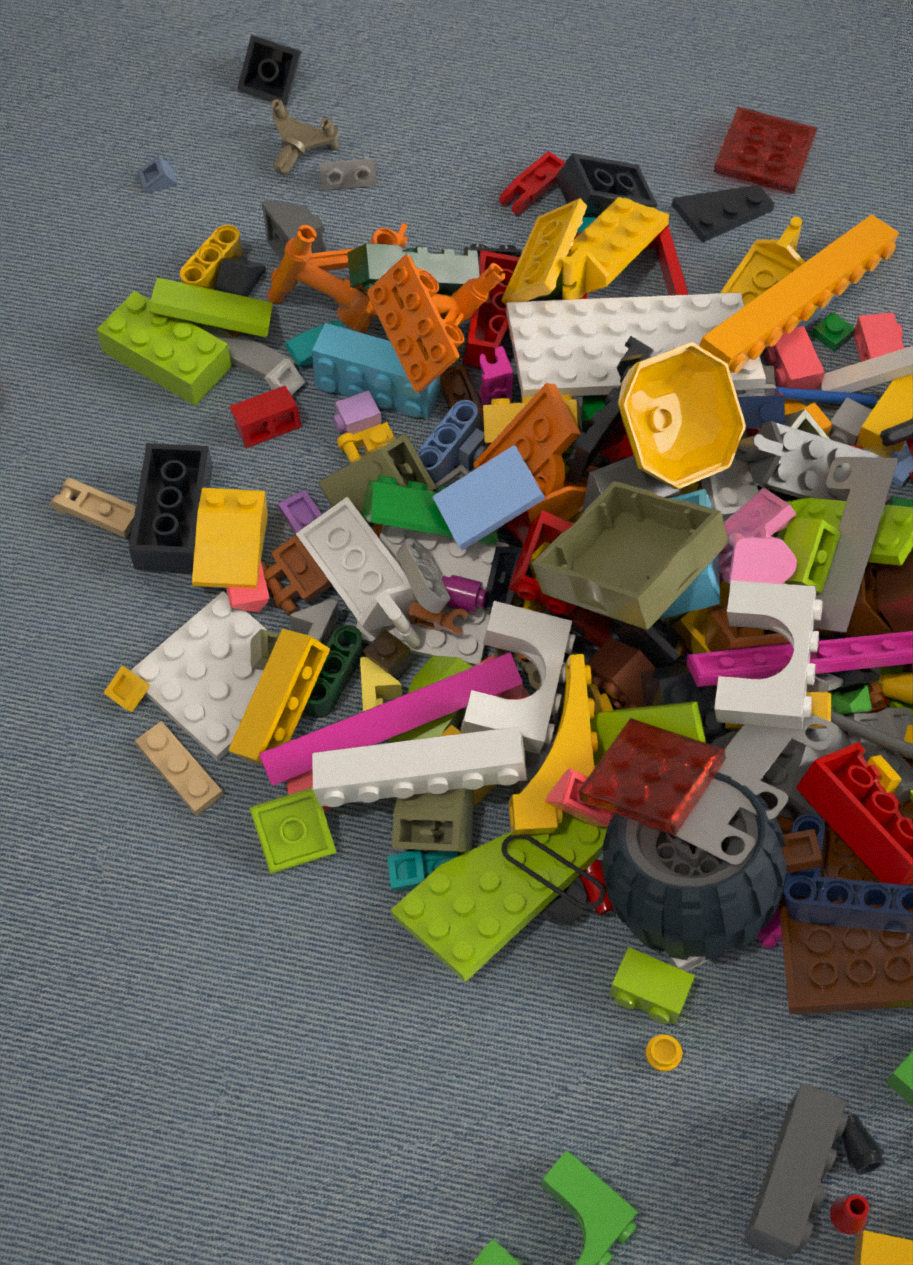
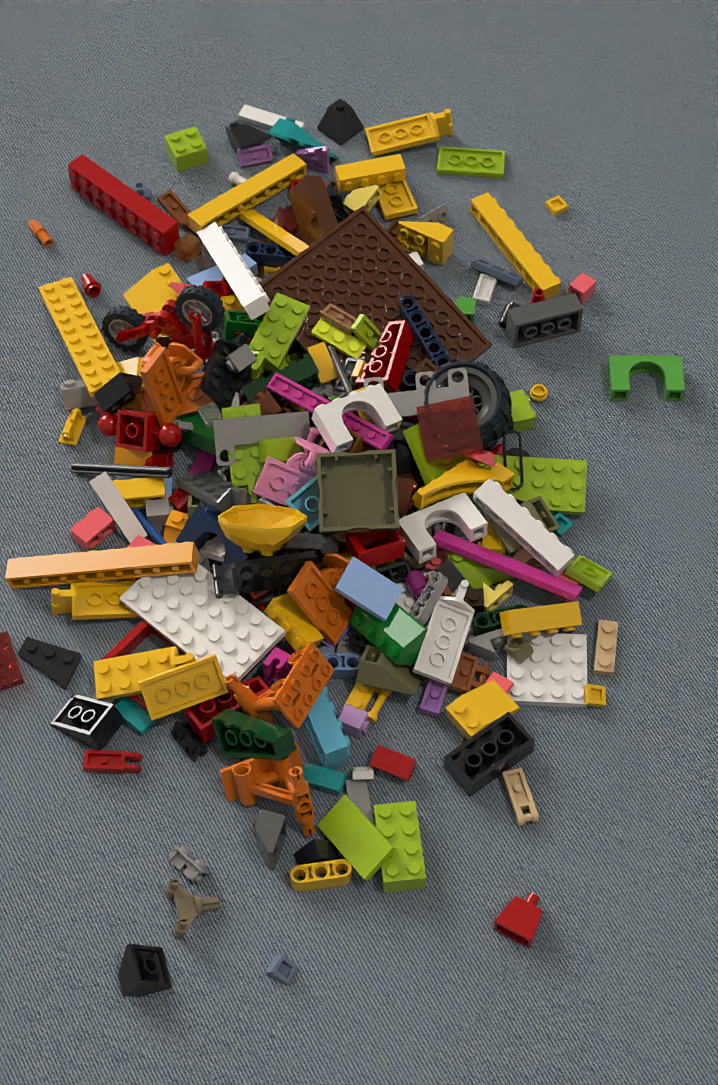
camera: 130 degrees left, 5 degrees down
none -> dark grey slope [434,558,473,593]

